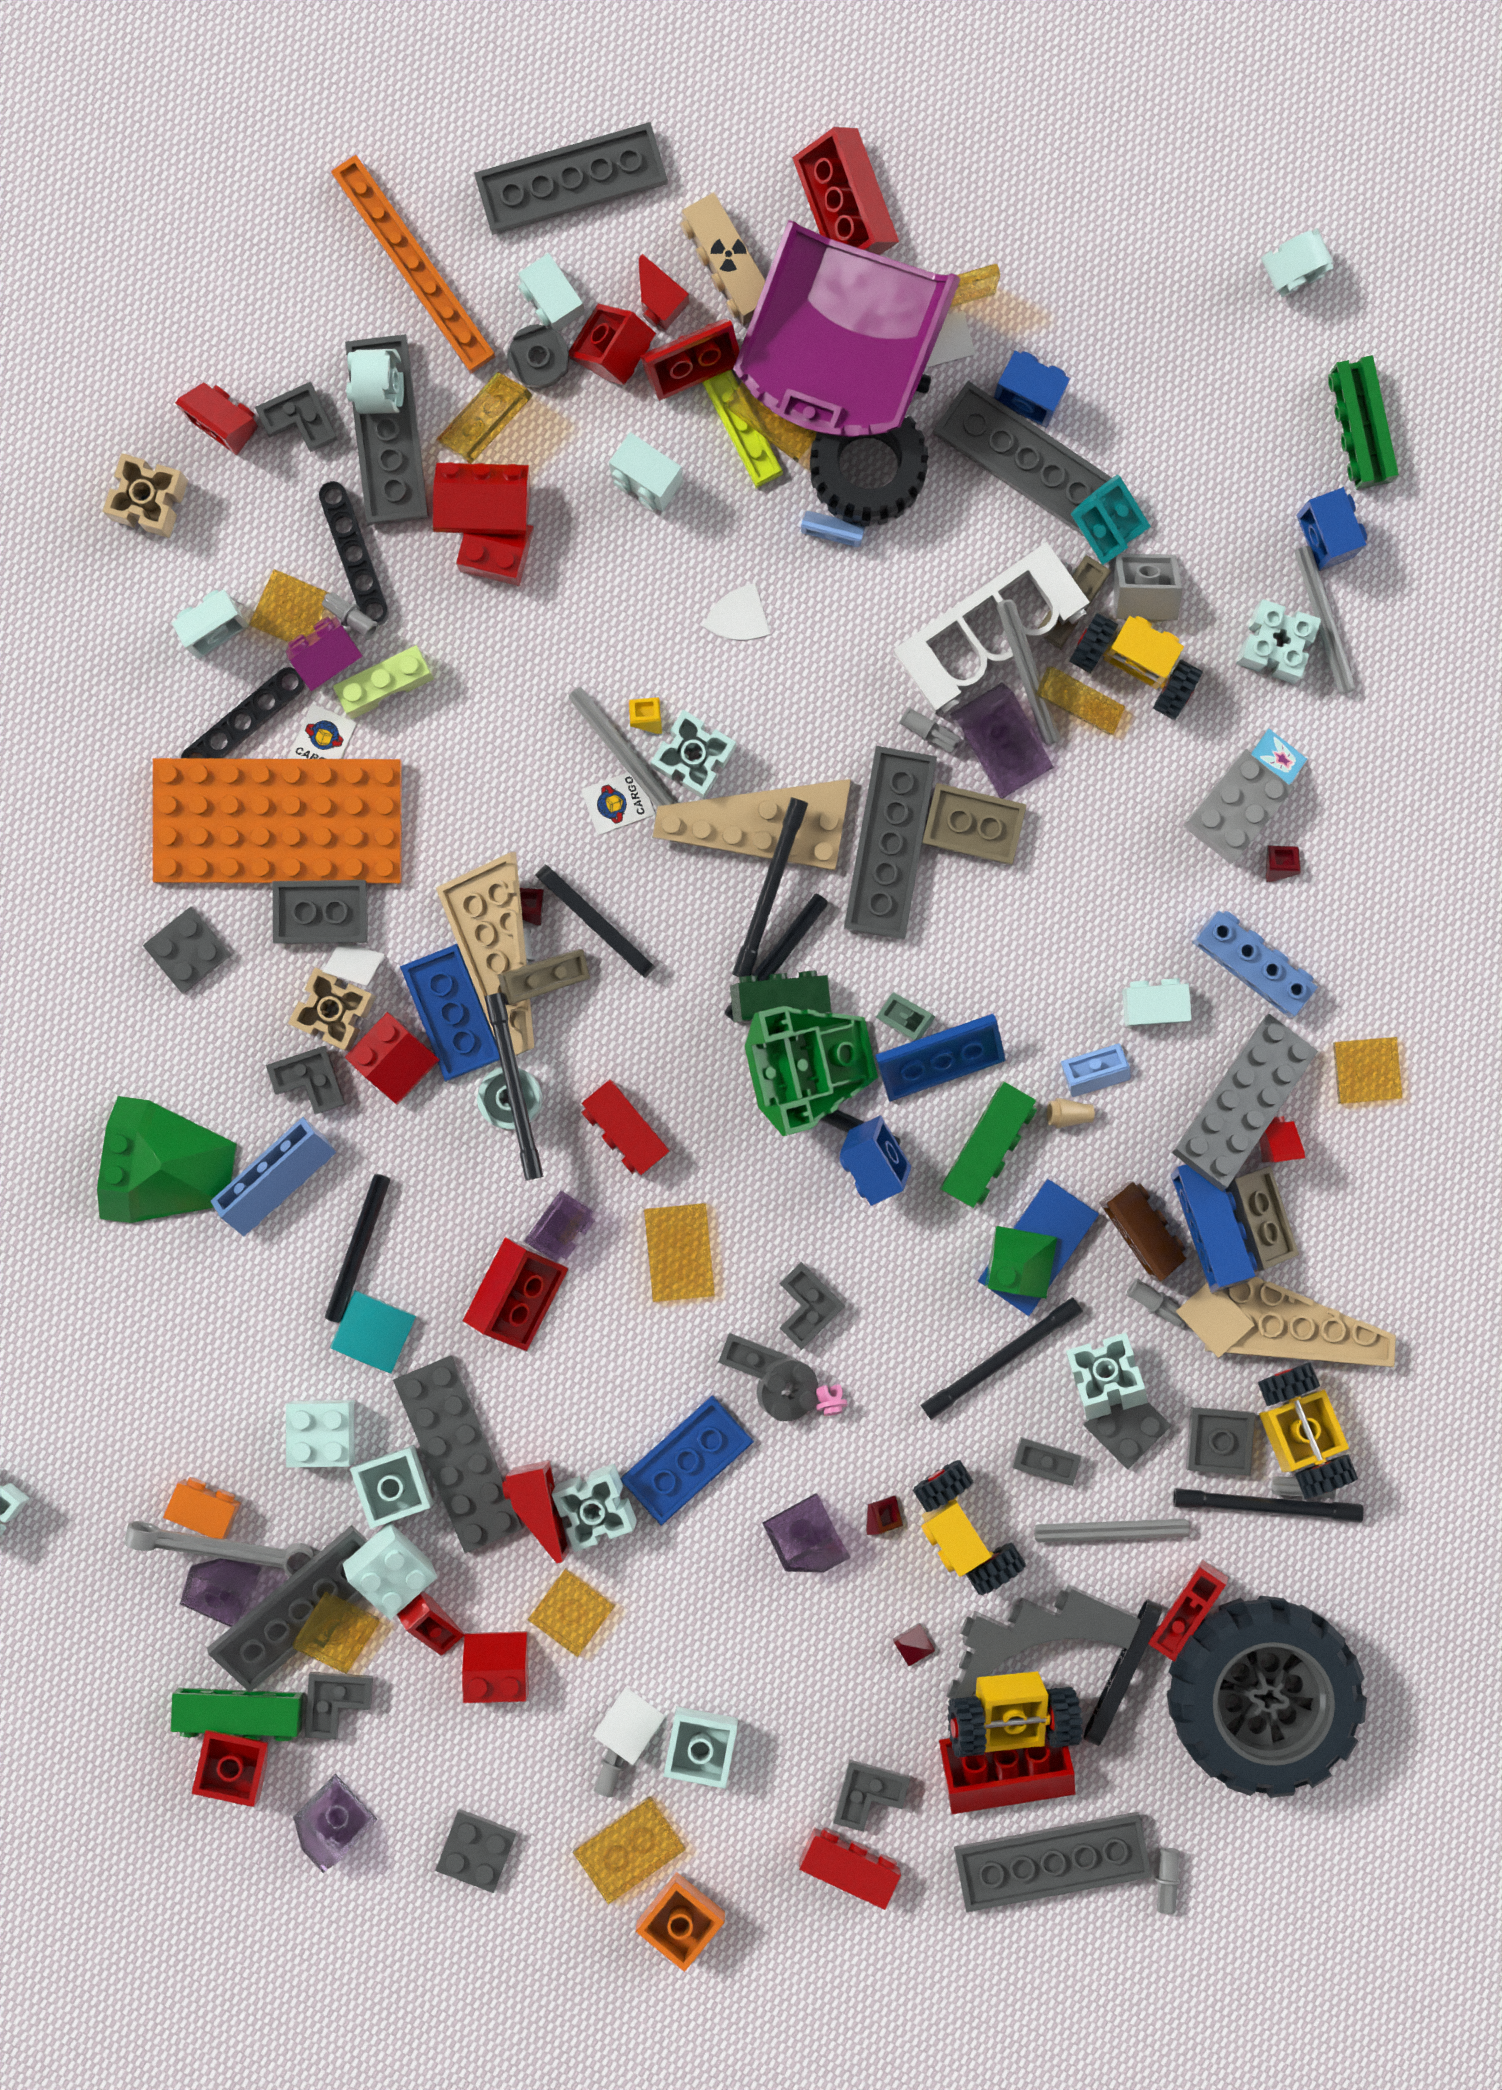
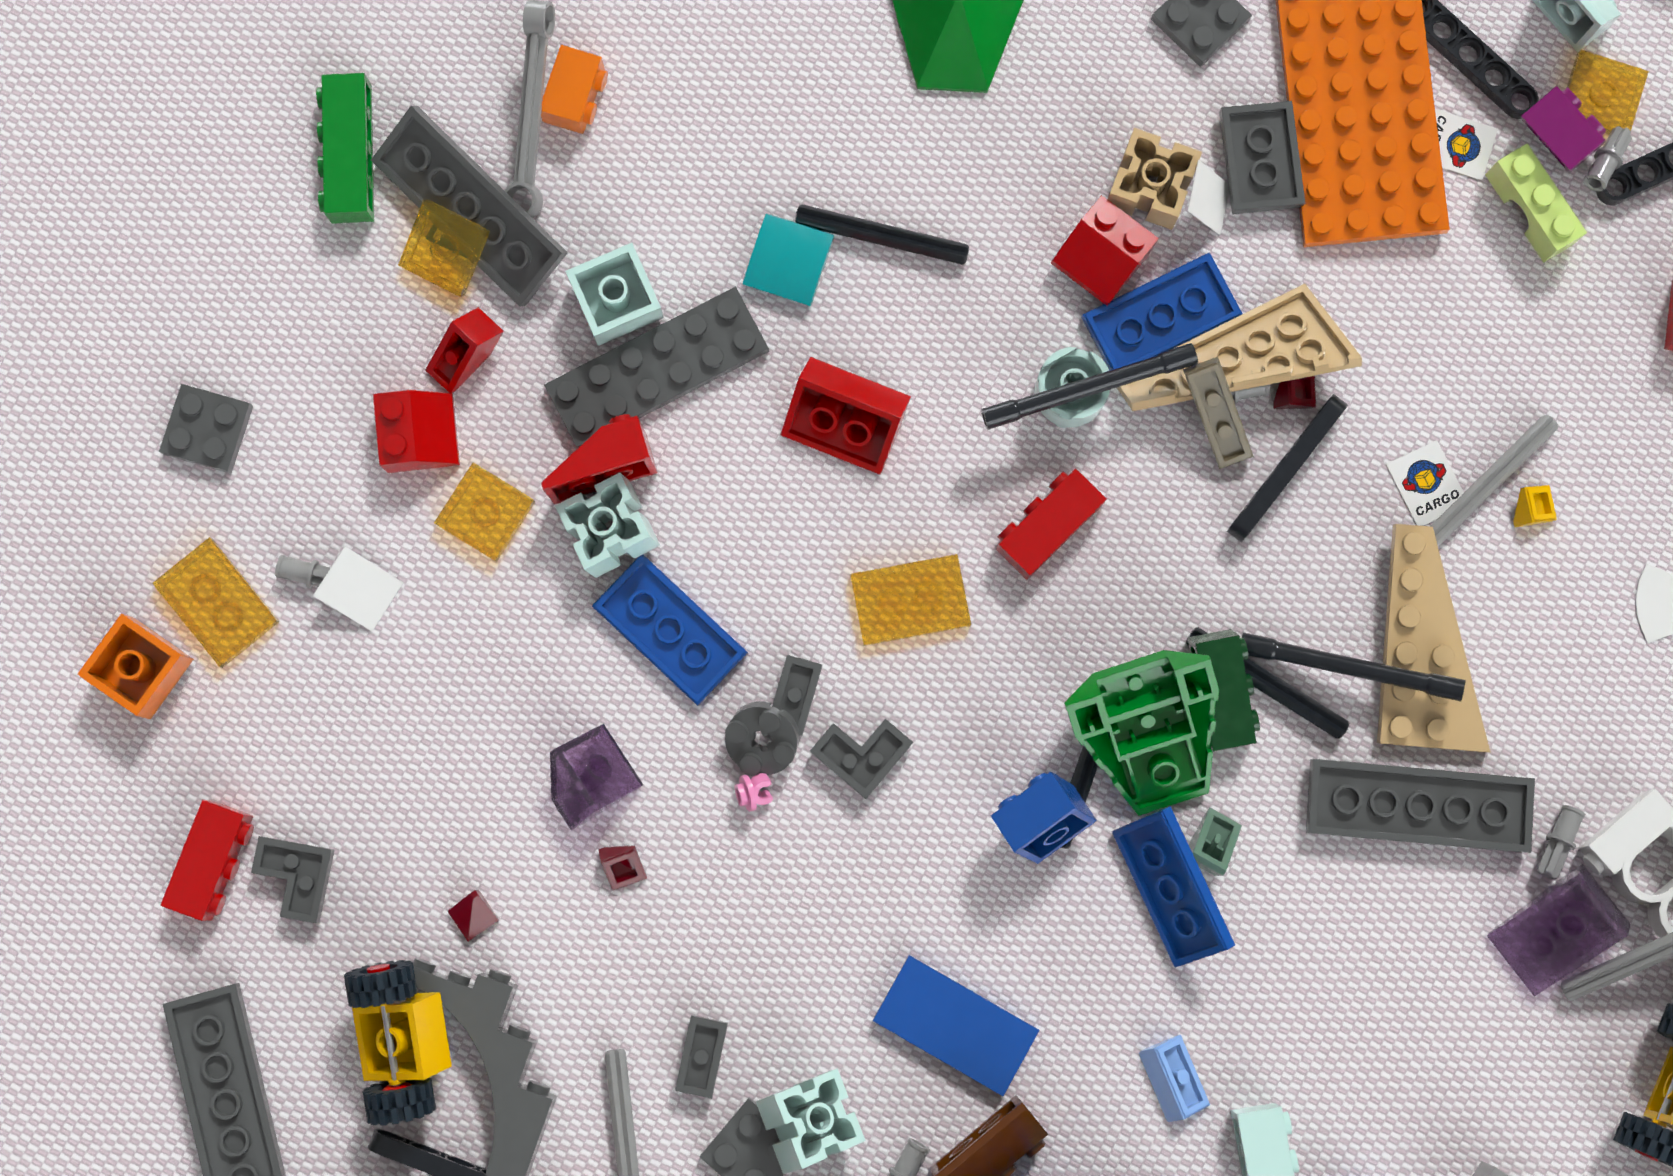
camera: 85 degrees right, 5 degrees down
clear purple slope [180,1558,262,1627] -> none
red slope [191,1730,269,1807] -> none
medium blue brick [211,1117,336,1237] -> none
dark grey plate [266,1046,346,1115] -> none
light aqua brick [286,1400,355,1467] -> none
clear purple slope [293,1773,378,1873] -> none
dark grey plate [304,1672,373,1740] -> none
light aqua brick [343,1522,437,1620] -> none
clear purple slope [524,1189,596,1262] -> none
light aqua brick [650,710,736,799] -> none
light aqua brick [663,1706,738,1789] -> none
brick [913,1460,1026,1595] -> none
black piece [920,1297,1083,1420] -> none
dark tan plate [922,783,1027,866] -> none
green brick [939,1081,1037,1208] -> none
red slope [939,1732,1076,1815] -> none
green slope [984,1226,1057,1299] -> none
clear yellow tile [1035,667,1125,735] -> none
tan cone [1046,1098,1095,1129] -> none

